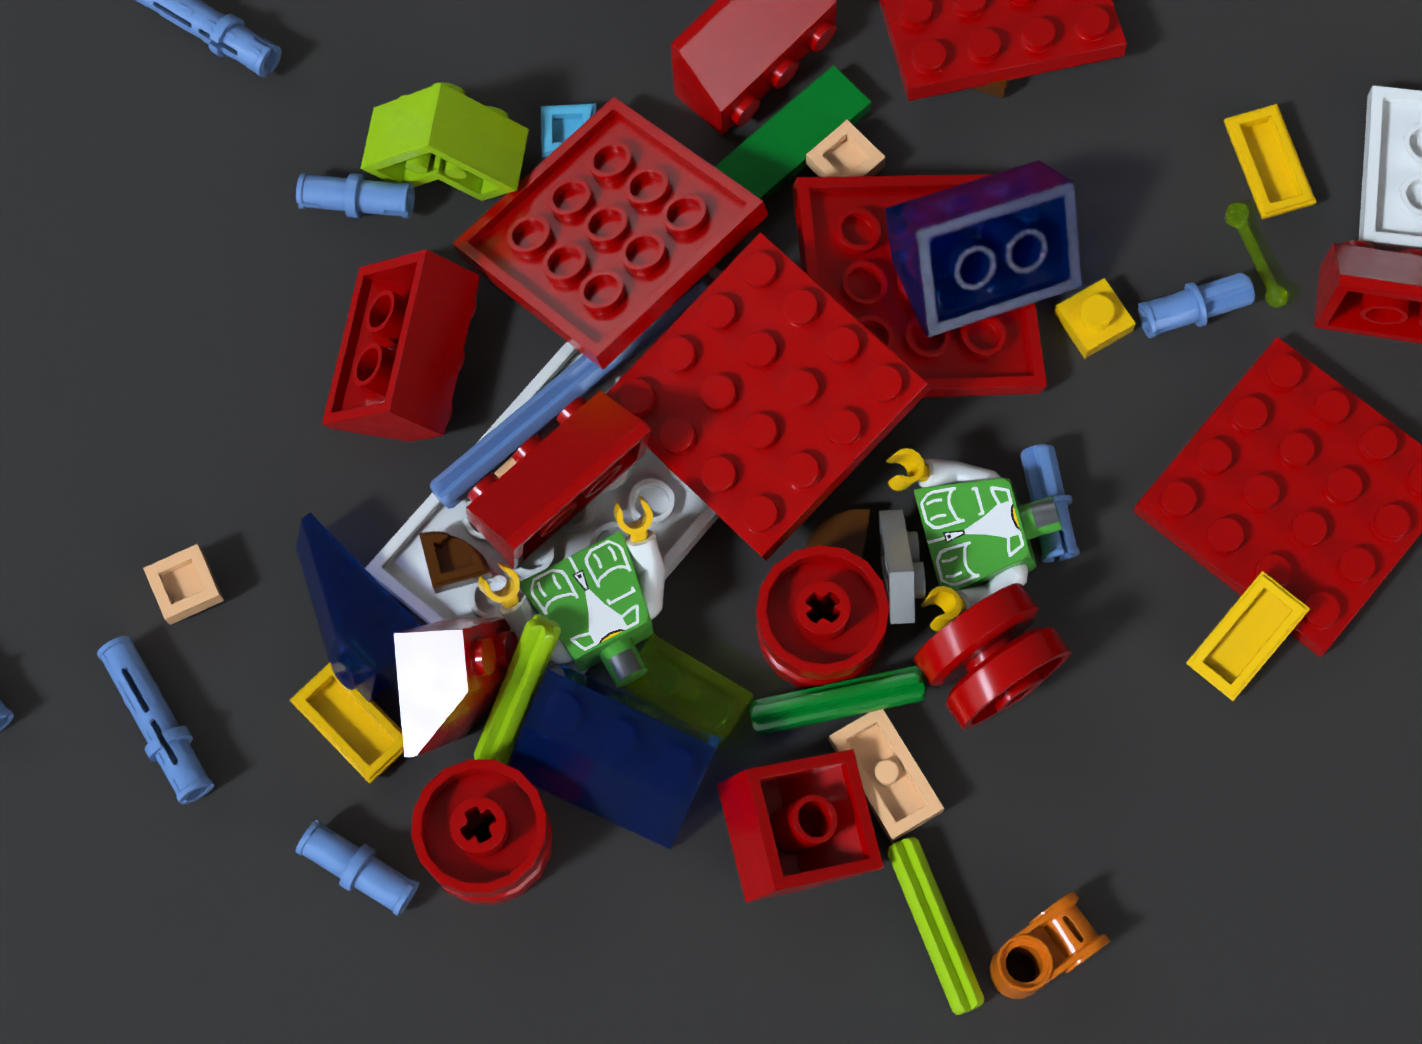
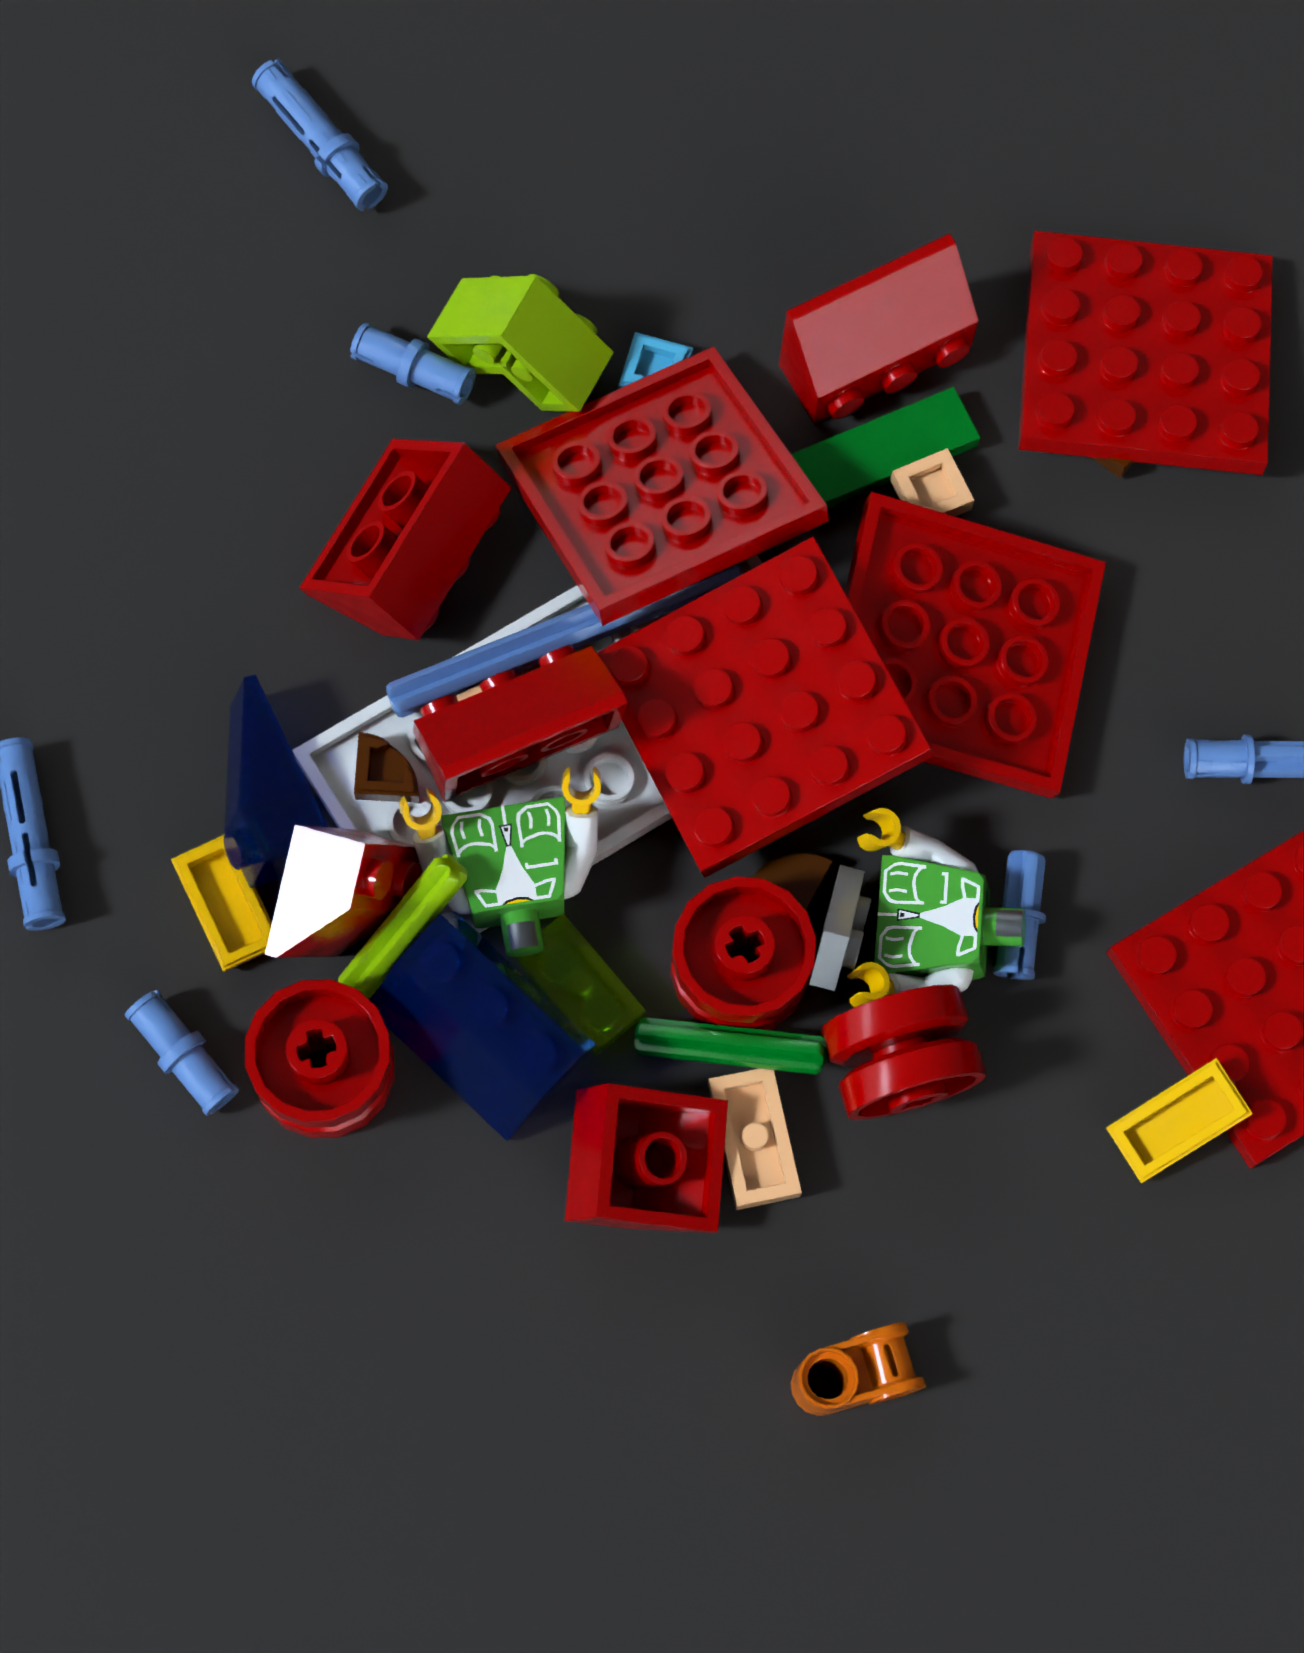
camera: 10 degrees right, 0 degrees up
light nougat plate [143,544,224,625] -> none
clear blue slope [885,160,1082,337] -> none
lime axle [888,837,984,1015] -> none
yellow plate [1054,278,1136,359] -> none

